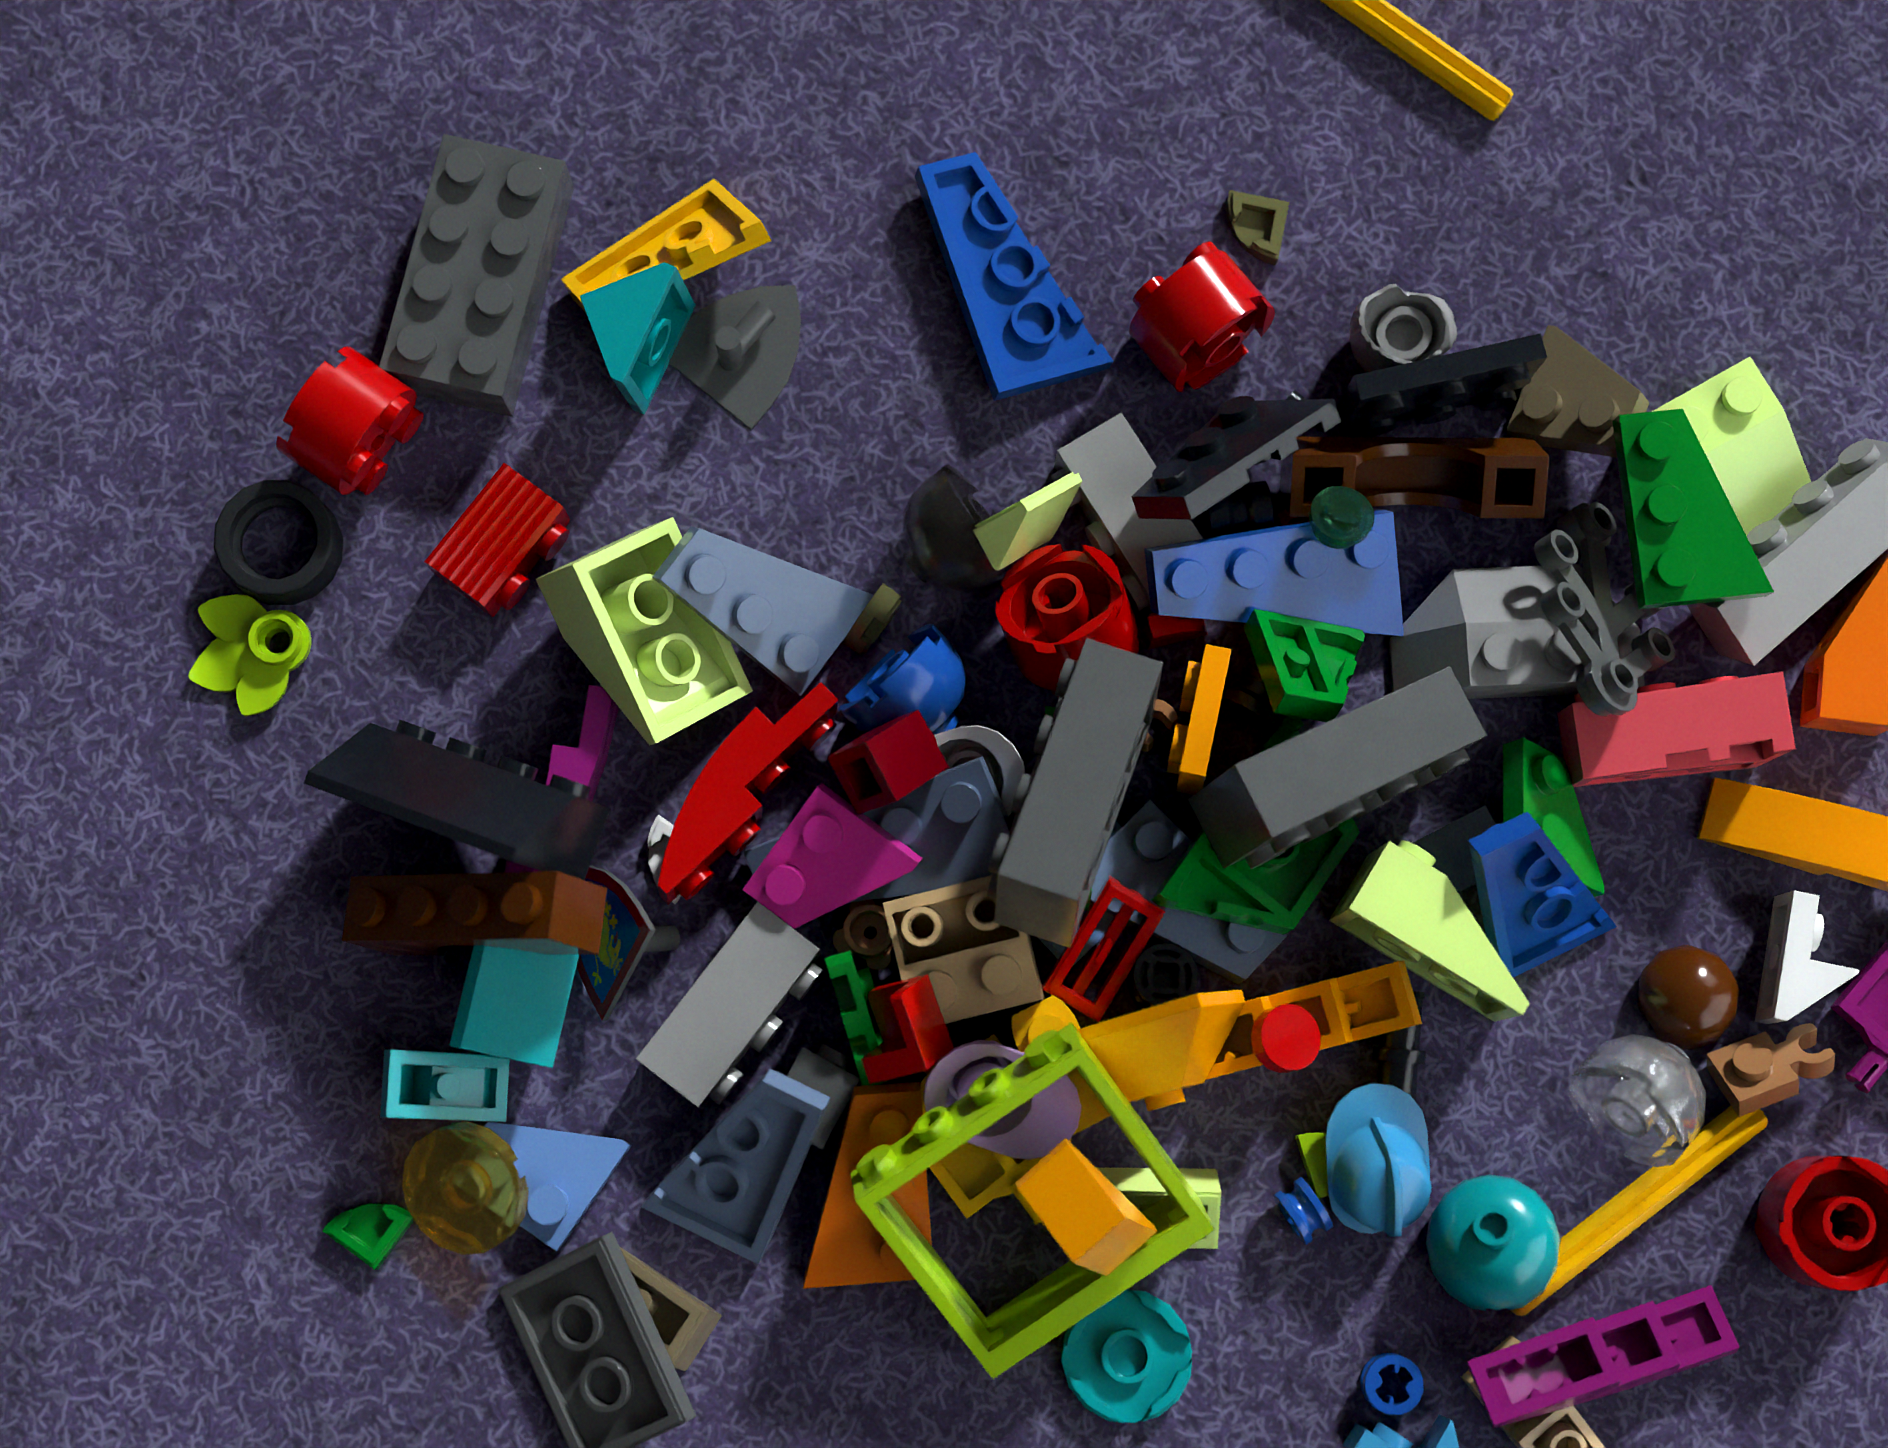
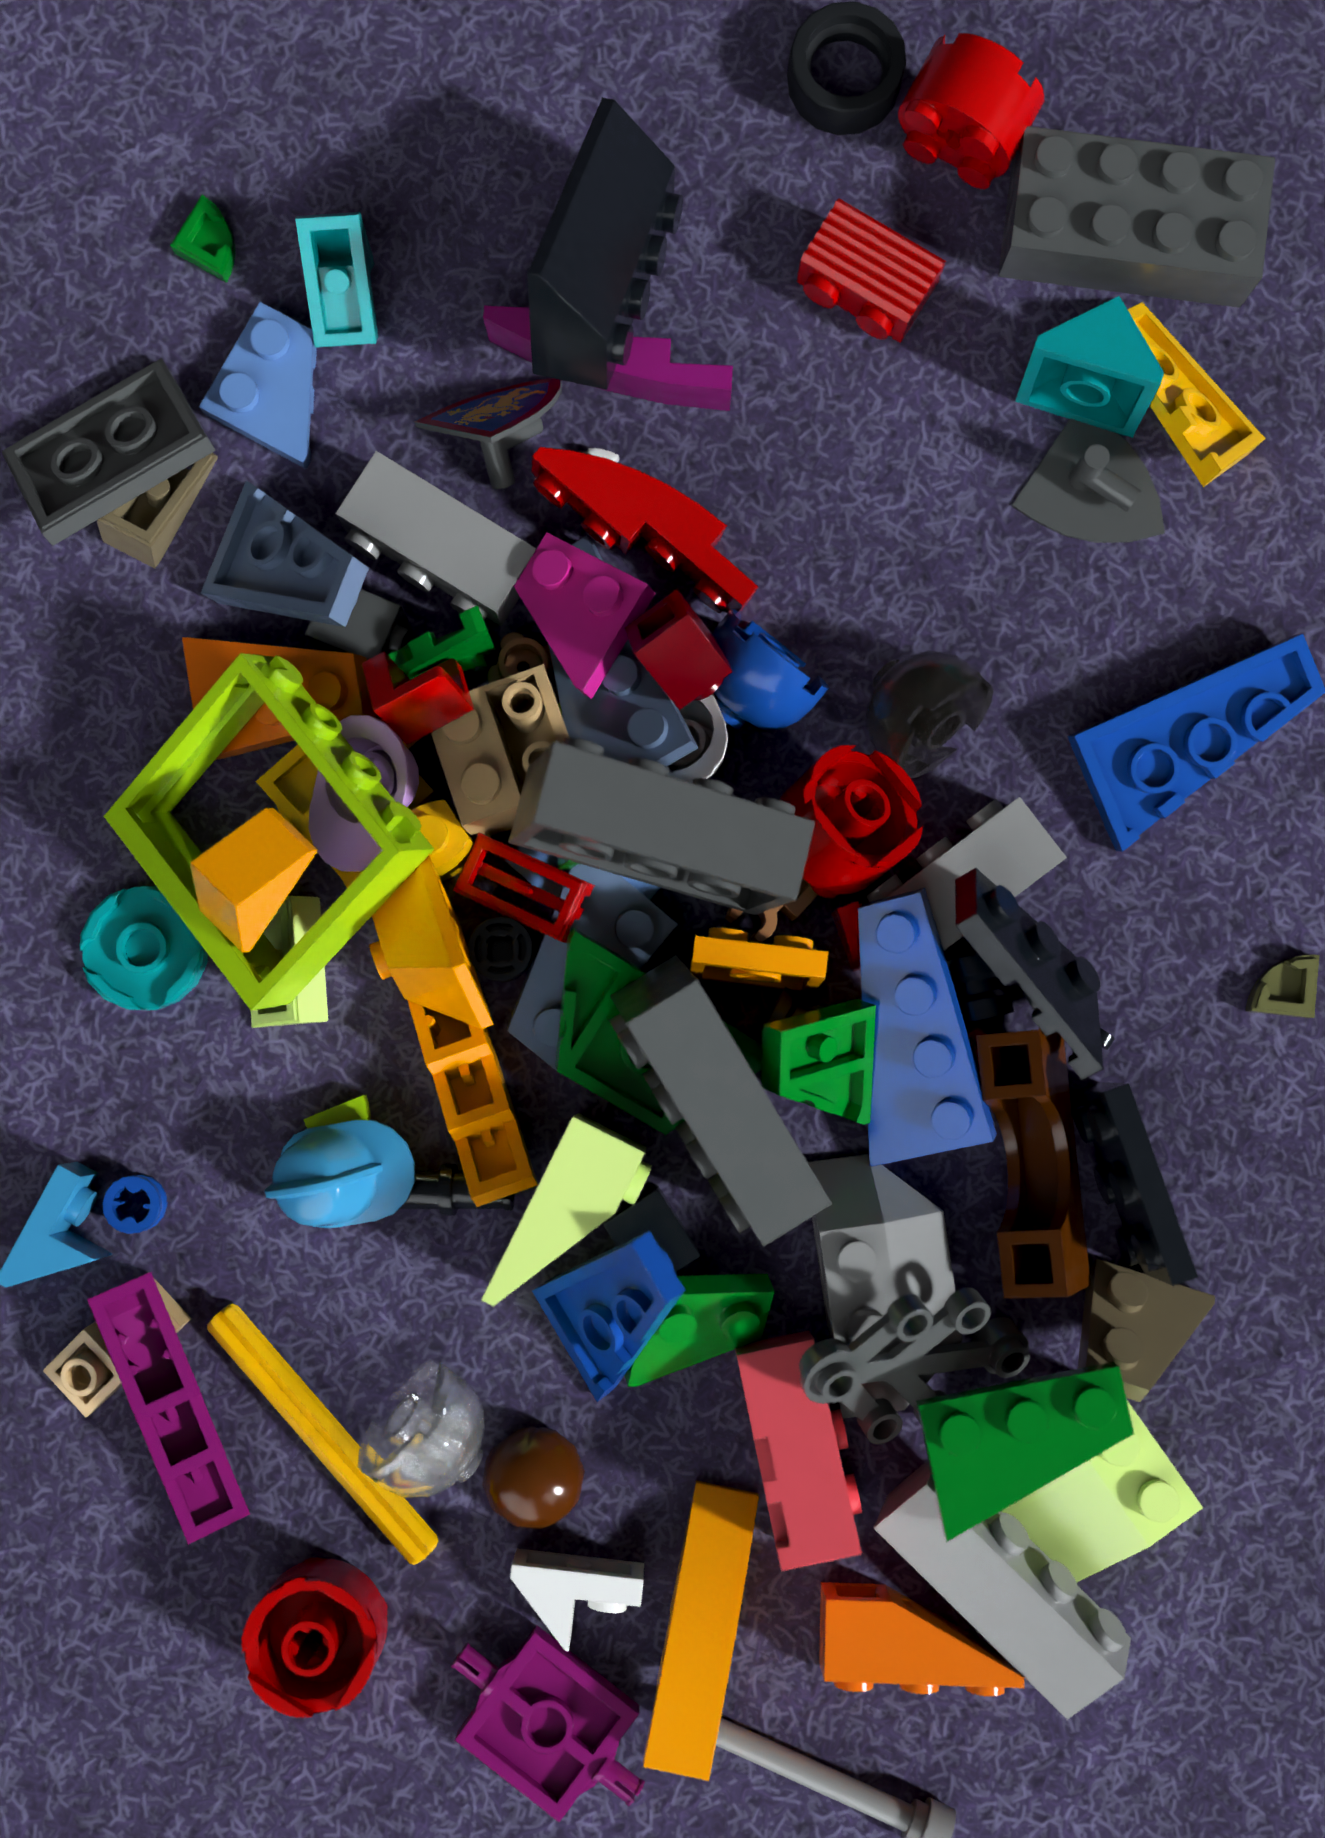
camera: 90 degrees right, 5 degrees up
lime plate [188,594,312,716] -> none
reddish brown arch [342,871,607,956] -> none
clear yellow tile [402,1121,529,1255] -> none
teal slope [450,945,579,1068] -> none
yellowish green slope [536,517,753,745] -> none
sand blue wing [652,526,874,696] -> none
olive tile [843,583,901,655] -> none
yellowish green slope [973,472,1082,571] -> none
red brick [1129,241,1275,392] -> none
red tile [1251,1004,1321,1073] -> none
blue bush [1273,1177,1333,1245] -> none
clear green plate [1309,486,1375,549] -> none
light grey hair [1349,284,1457,372] -> none
teal cylinder [1426,1174,1560,1311] -> none
medium nougat plate [1707,1024,1835,1117] -> none

